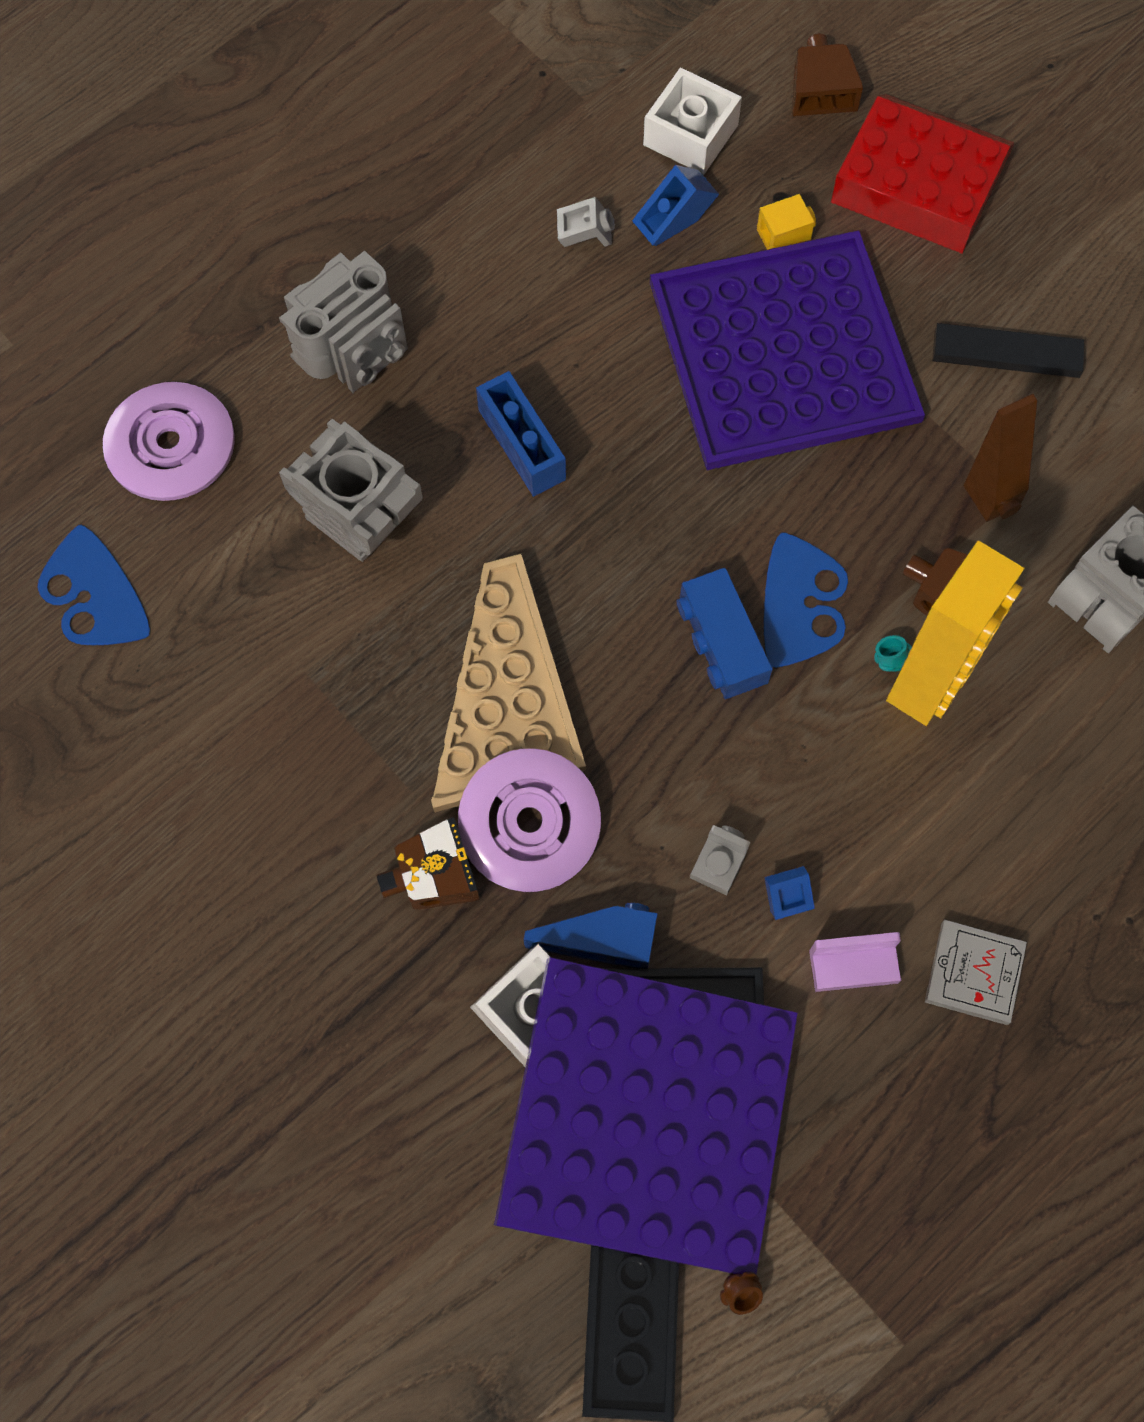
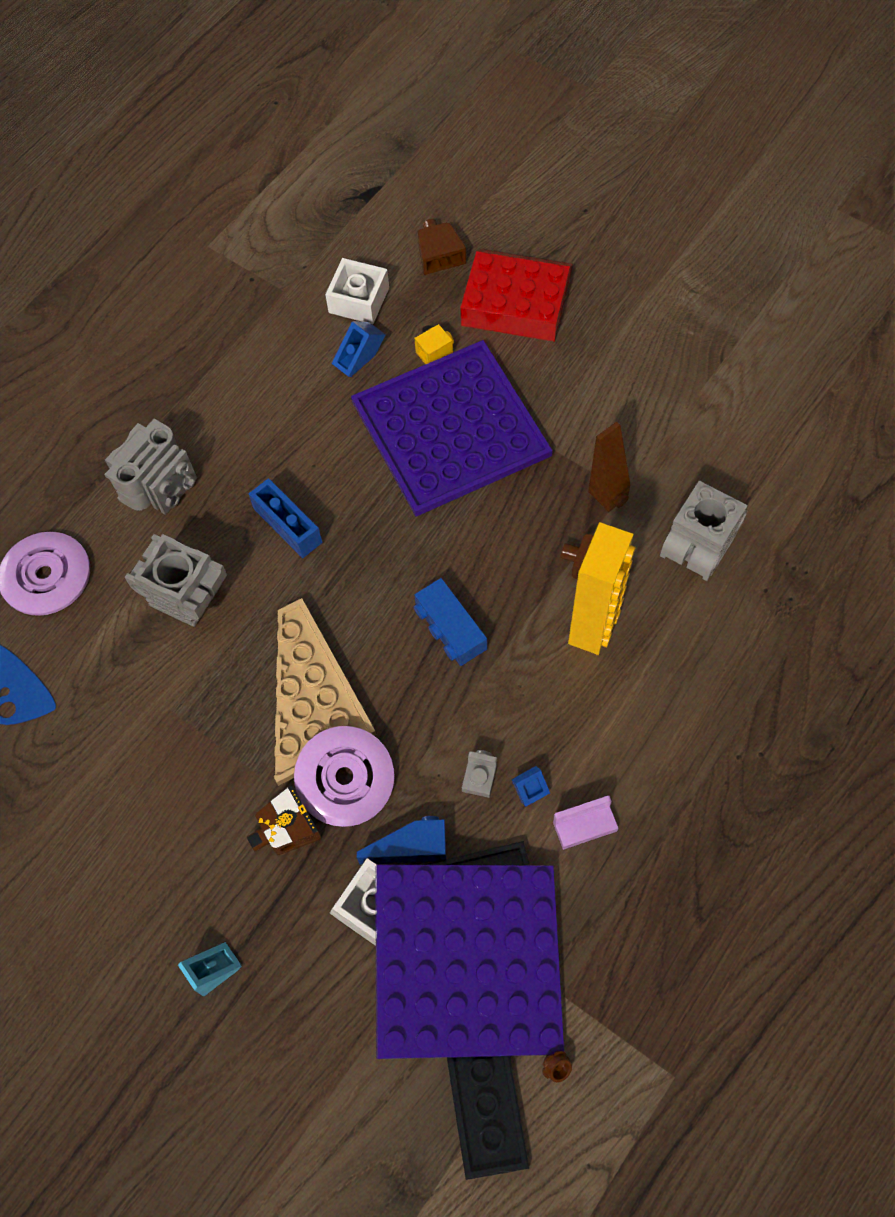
camera: 10 degrees left, 5 degrees down
light grey bracket [557,197,615,247] -> none
blue piece [764,533,848,668] -> none
teal plate [874,635,912,672] -> none
light grey tile [925,920,1027,1025] -> none
black tile [932,323,1084,378] -> none
none -> medium azure slope [178,942,242,996]

